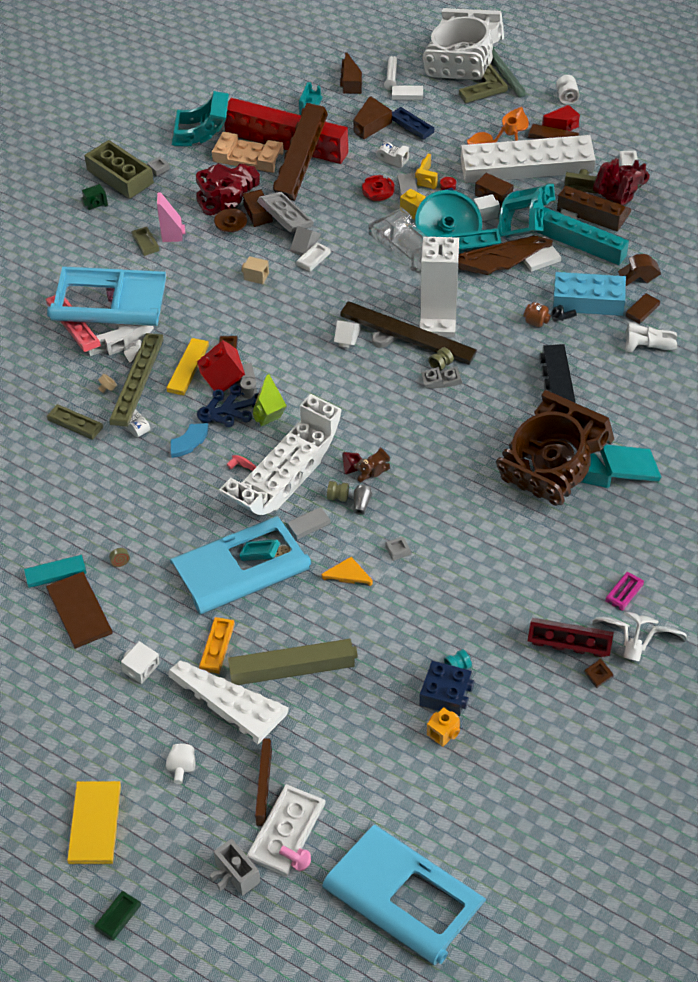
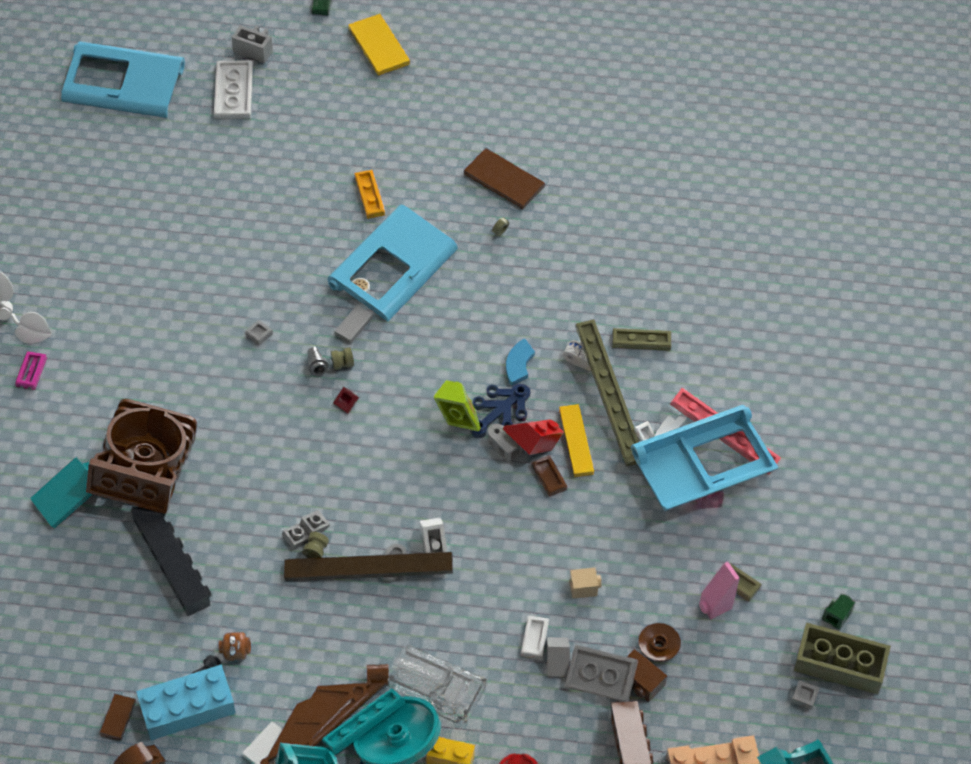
camera: 150 degrees right, 5 degrees up
teal tile [24,554,87,588] -> none
tan tile [98,374,117,393] -> none
white head [121,641,160,685] -> none
white piece [166,744,195,784] -> none
white wing [169,660,289,745] -> none
dark red animal [196,163,260,216] -> none
white slope [219,394,342,515] -> none
coral bar [226,455,256,471] -> none
olive brick [228,638,358,685] -> none
teal tile [239,539,280,561] -> none
reddish brown tile [255,738,272,826] -> none
bright pink plate [279,845,311,872] -> none
light orange tile [321,556,373,586] -> none
reddish brown animal [354,447,390,482] -> none
dark blue brick [419,661,475,716] -> none
white brick [420,237,459,337] -> none
light orange brick [427,707,460,747] -> none
teal wheel [444,649,472,670] -> none
dark red brick [527,617,614,658] -> none
reddish brown tile [584,659,614,688] -> none
white piece [625,322,677,352] -> none

